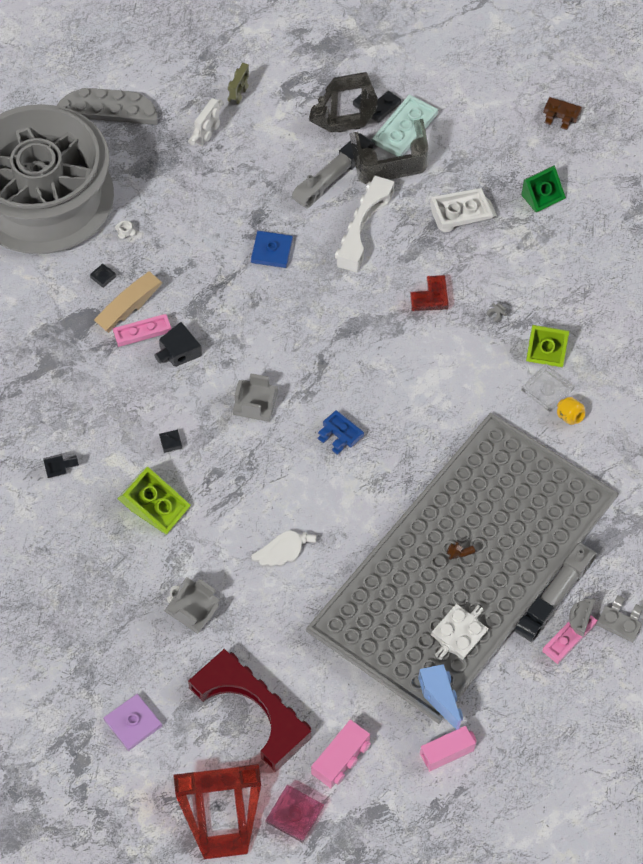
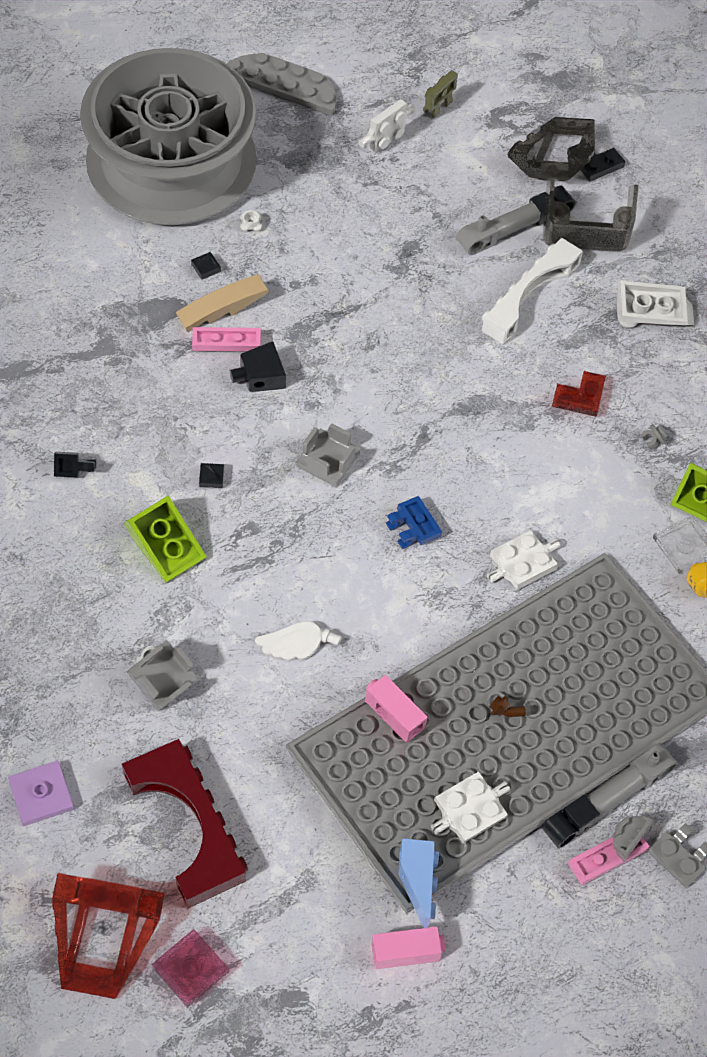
camera: 15 degrees right, 0 degrees up
blue plate [251,231,293,268] -> none
bright pink brick [311,719,371,788] -> none
light aqua plate [372,95,438,158] -> none
none -> bright pink brick [365,675,428,743]
none -> white plate [487,530,560,590]

